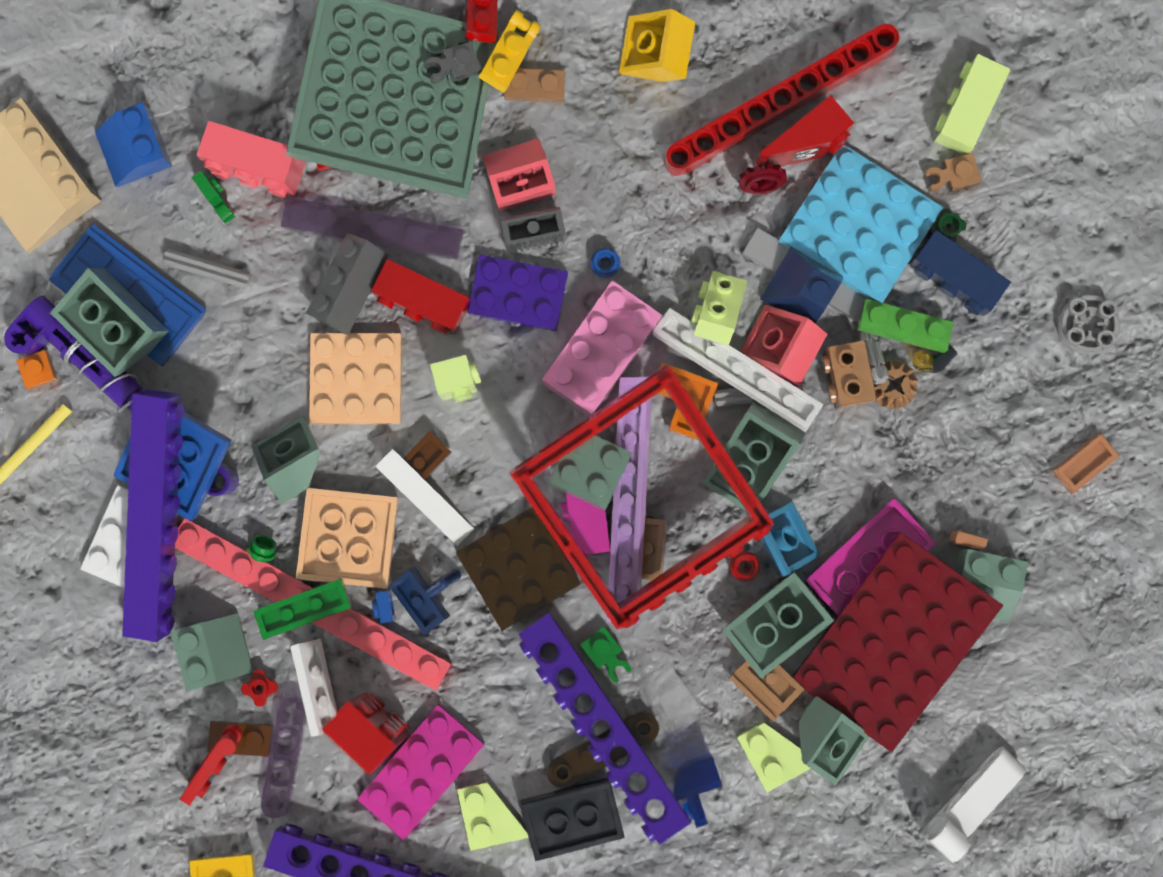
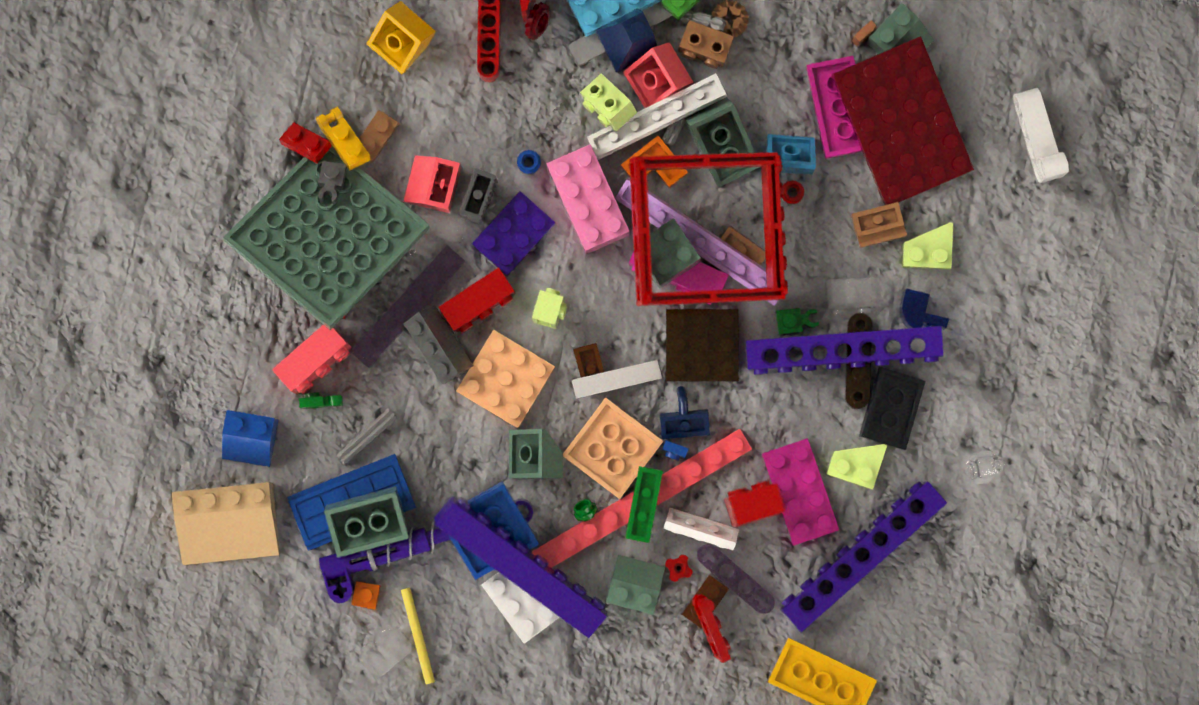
camera: 55 degrees left, 0 degrees up
sand green slope [722,570,834,679] -> none
sand green slope [799,696,869,785] -> none

